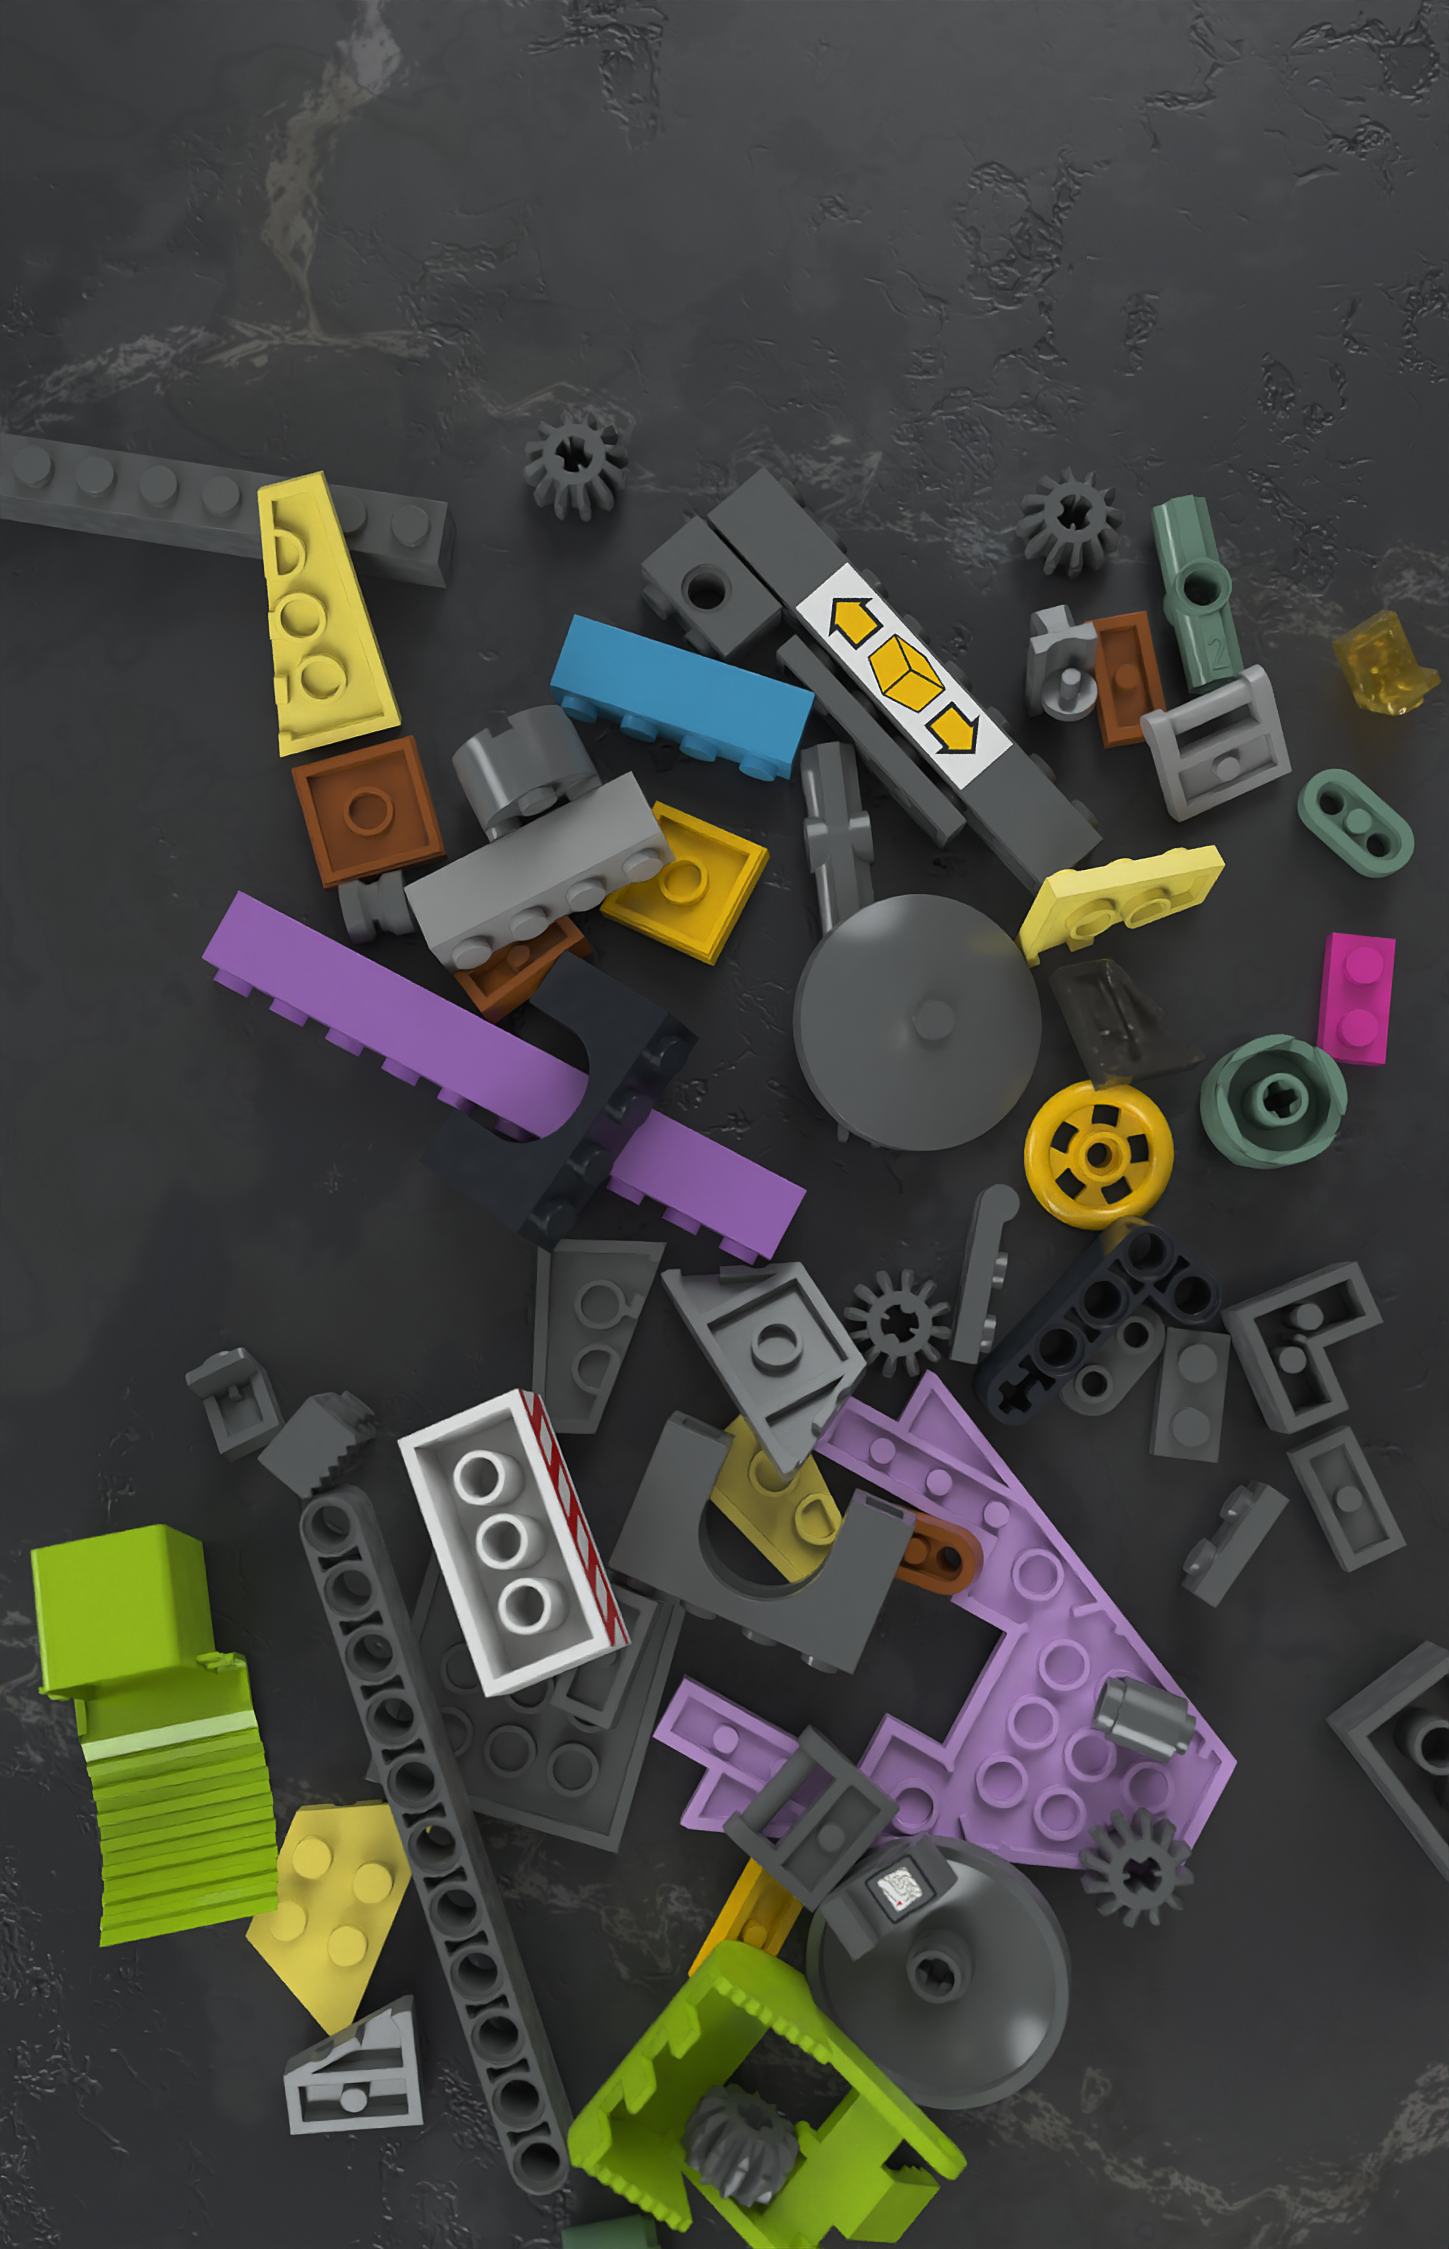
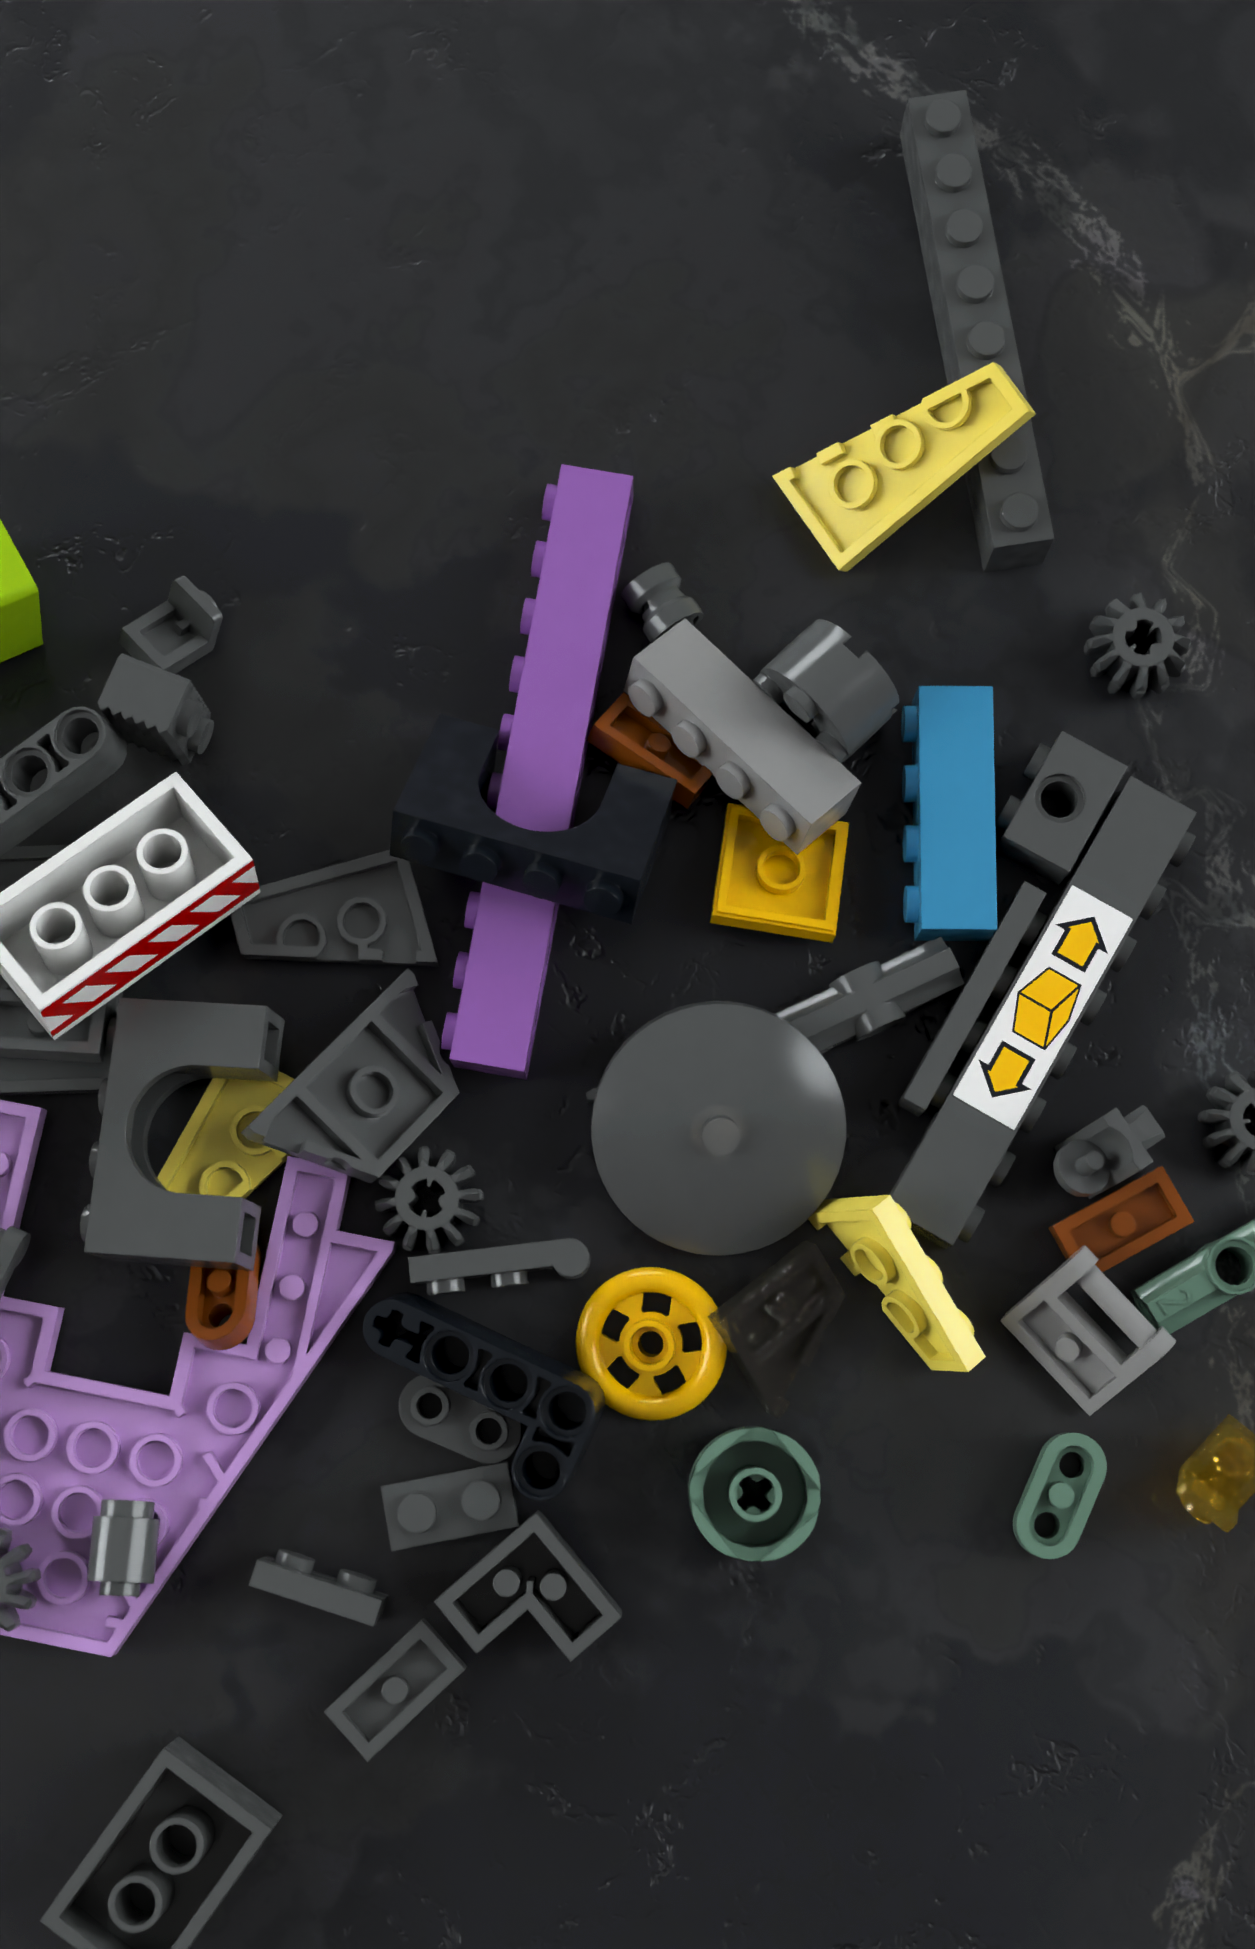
camera: 75 degrees right, 5 degrees down
dark orange plate [291,735,449,892] -> none
dark pink plate [1316,933,1396,1067] -> none

